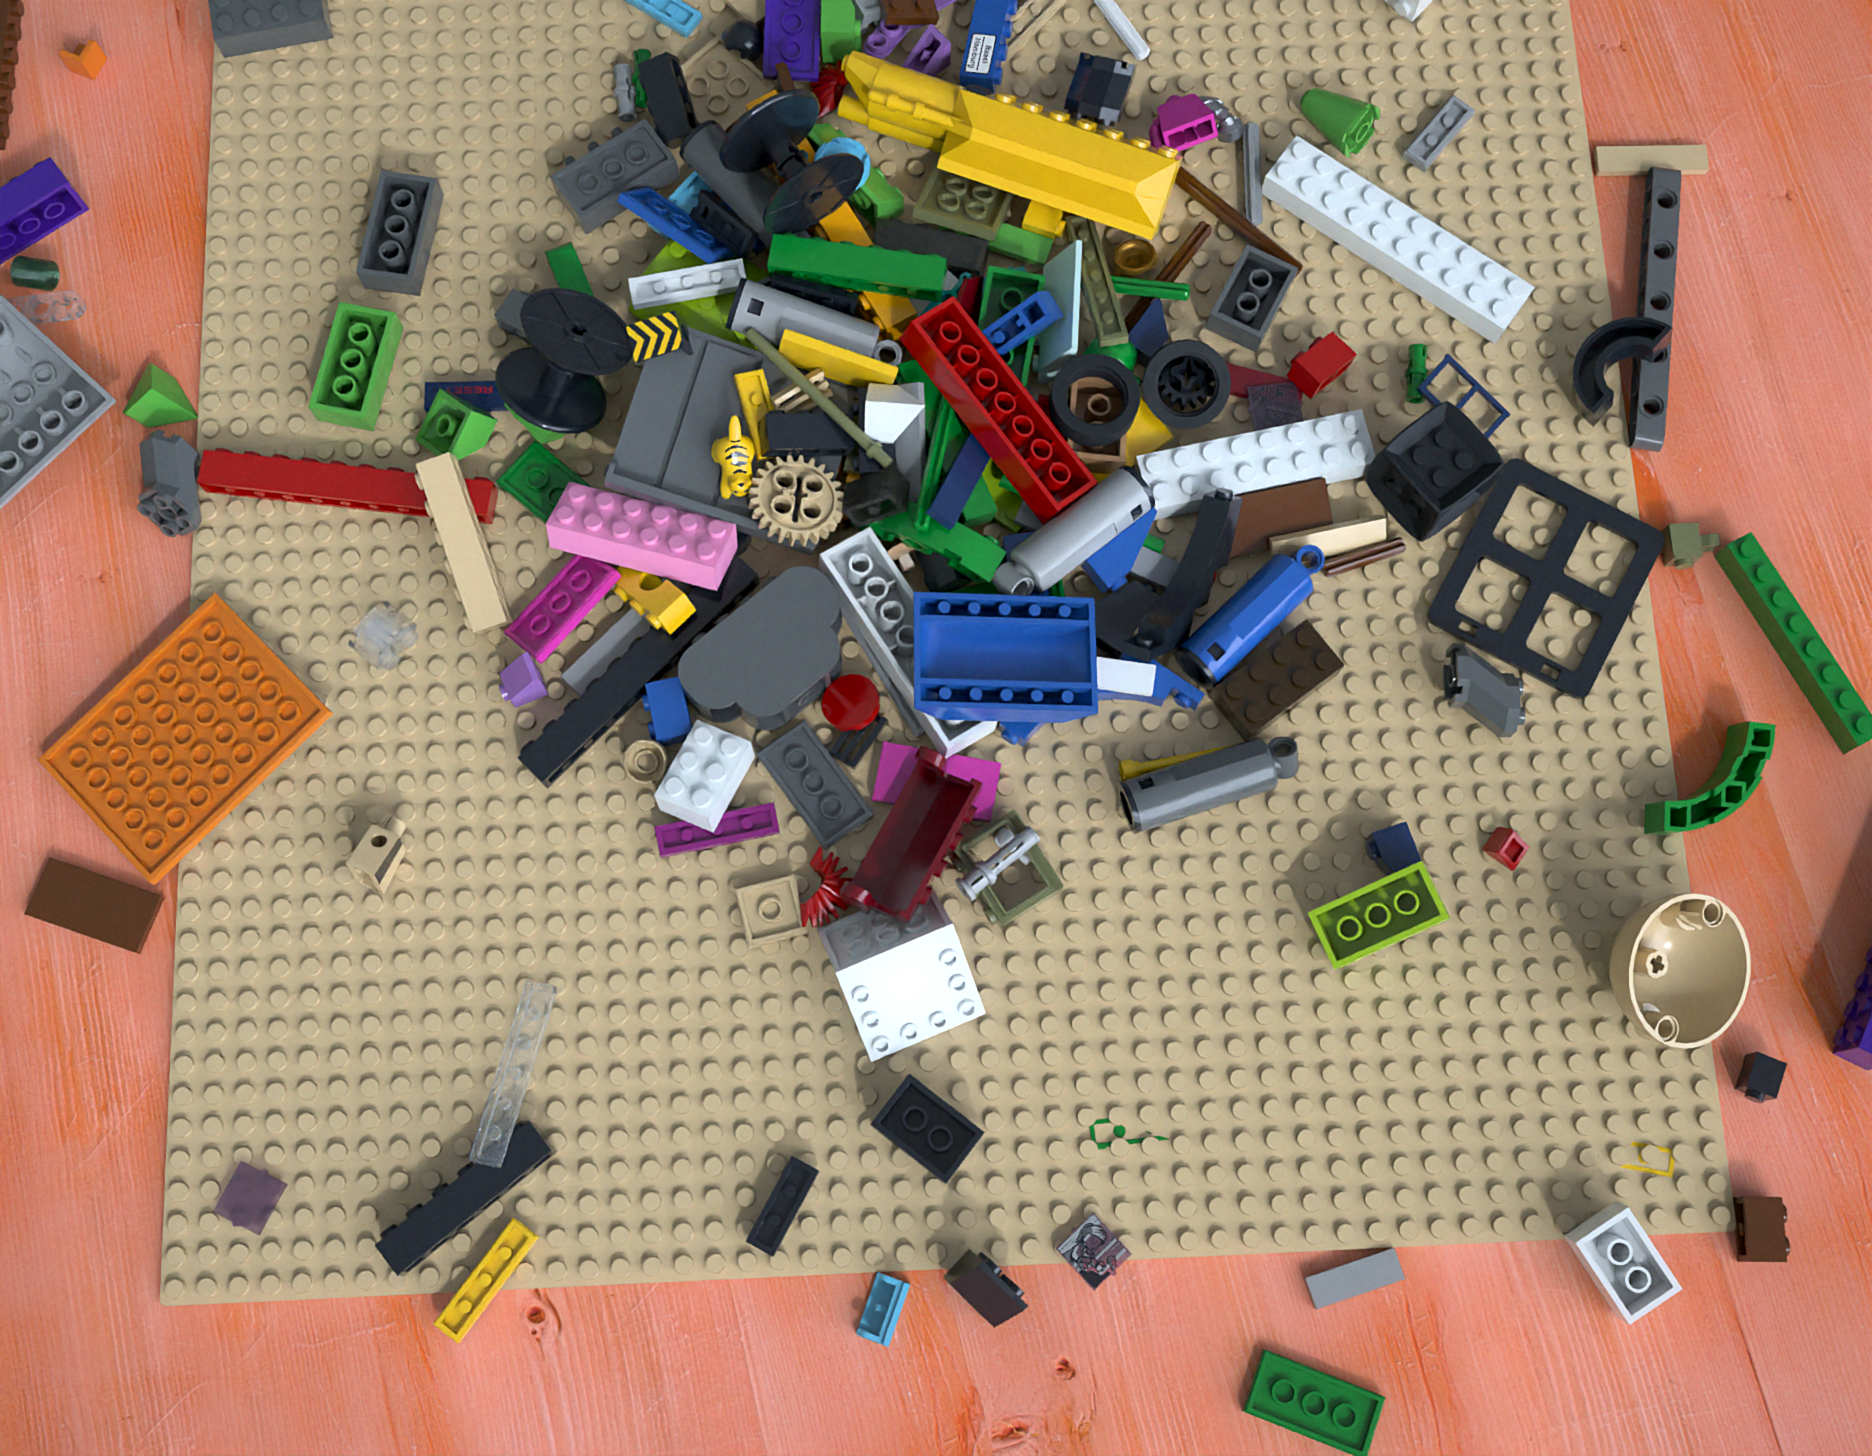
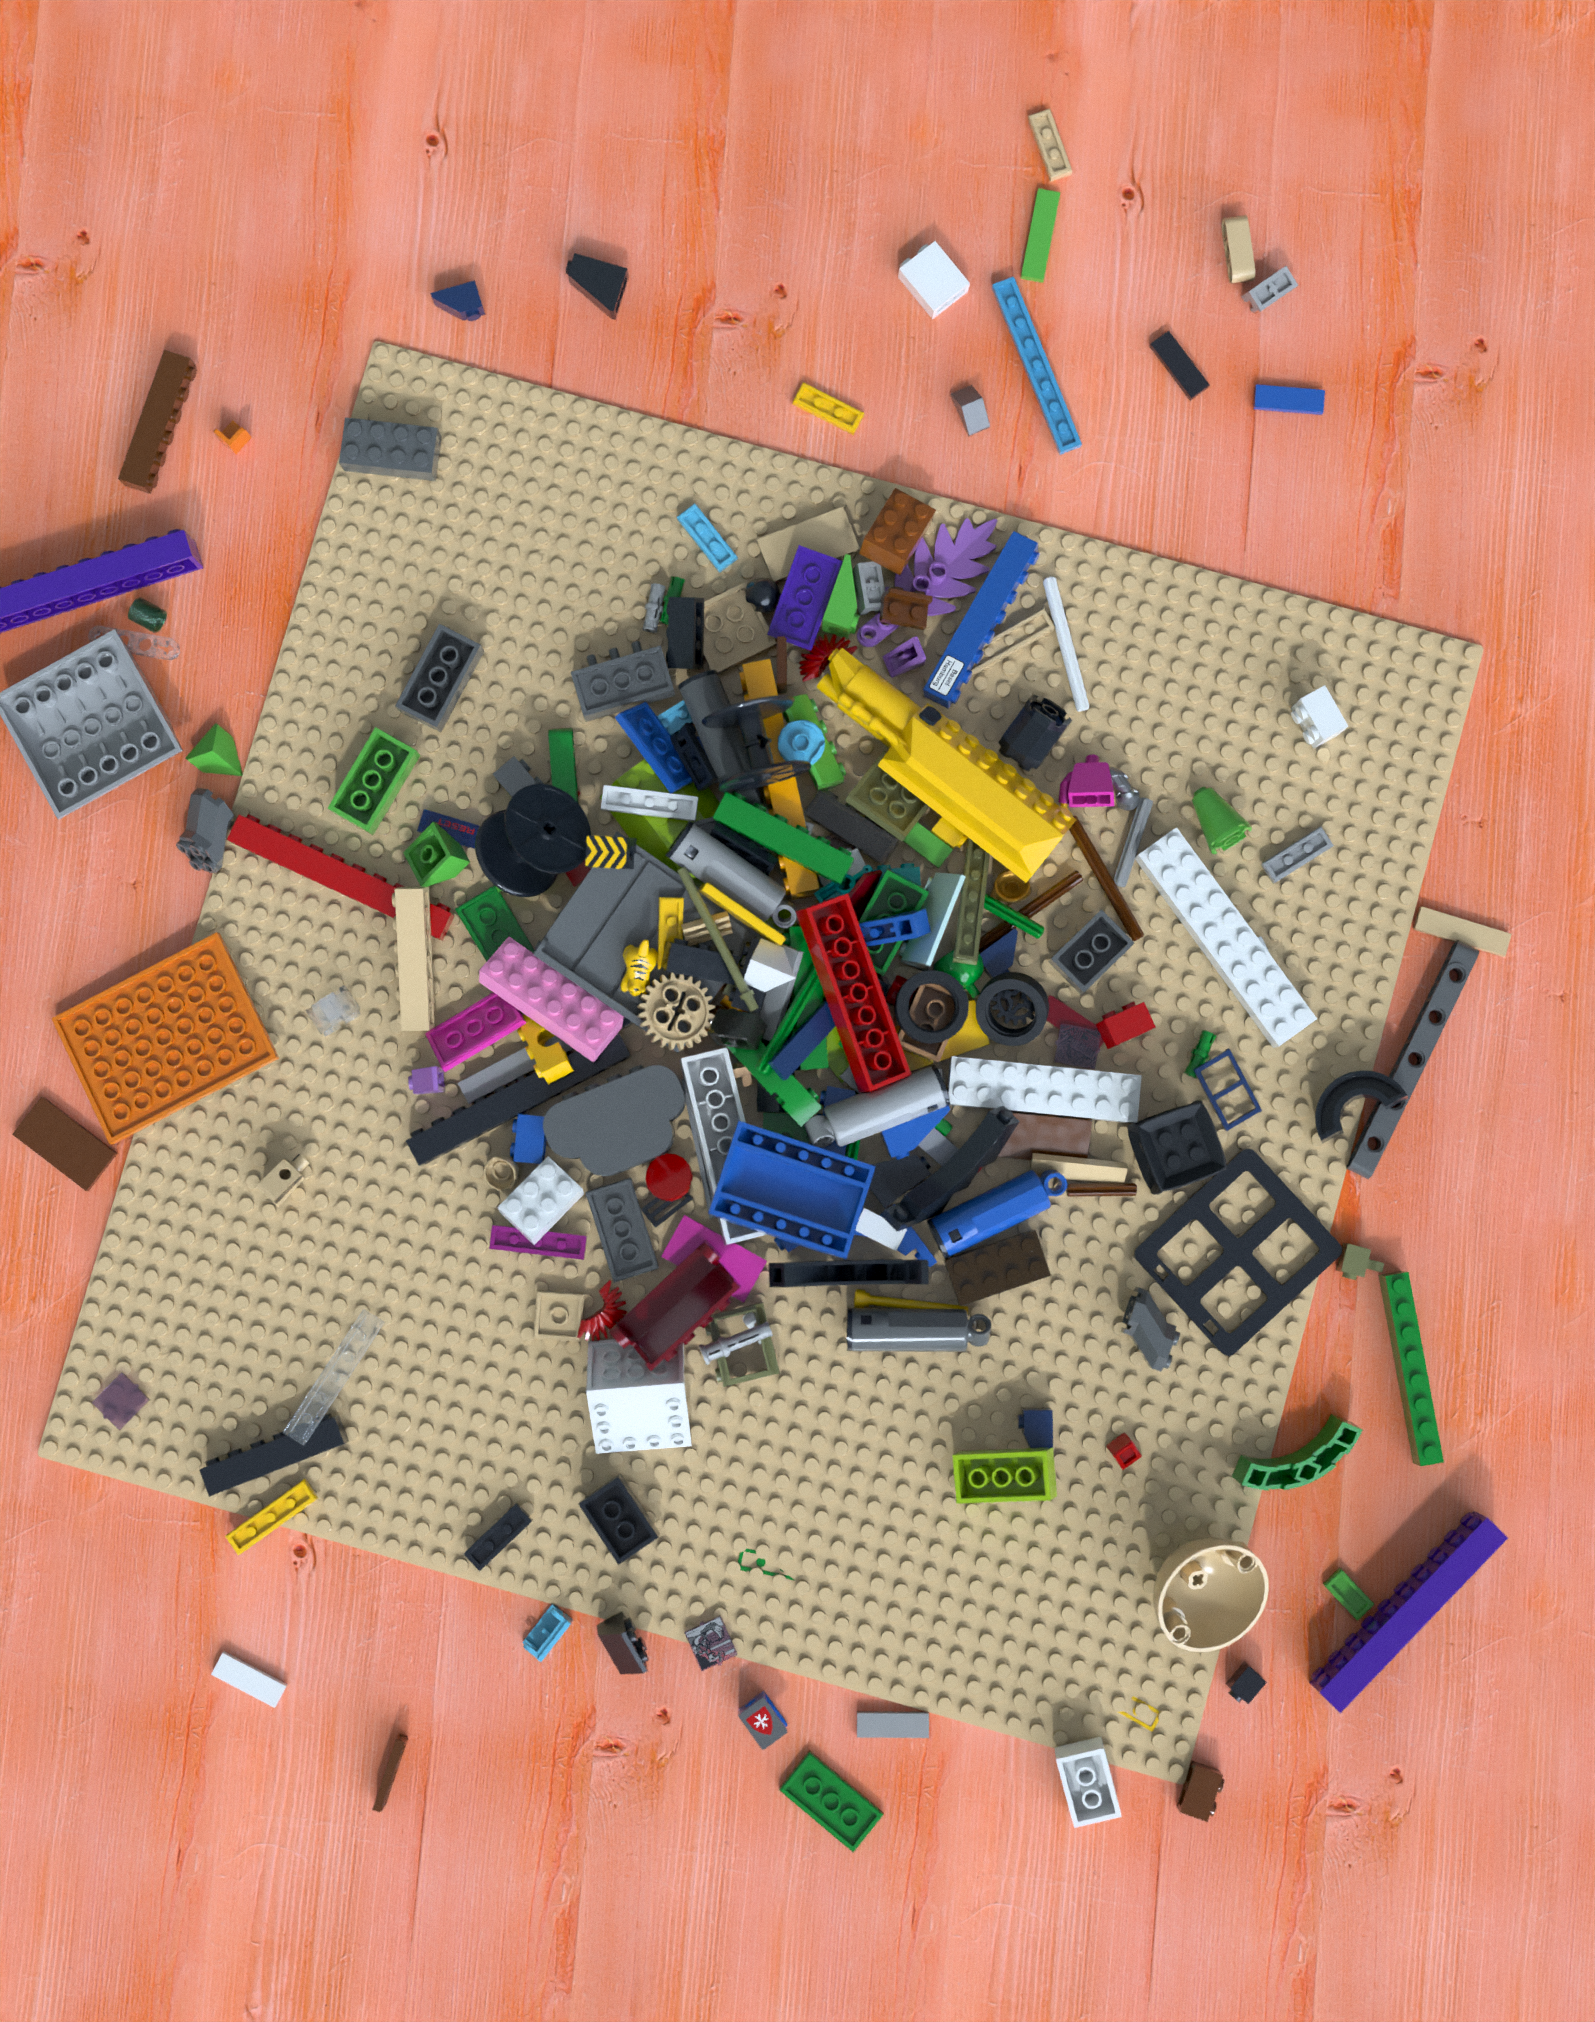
camera: 20 degrees right, 10 degrees up
none -> red slope [565,860,591,887]
none -> piece [738,1691,787,1750]
none -> black arch [769,1259,929,1288]
none -> bright green tile [1323,1568,1375,1621]

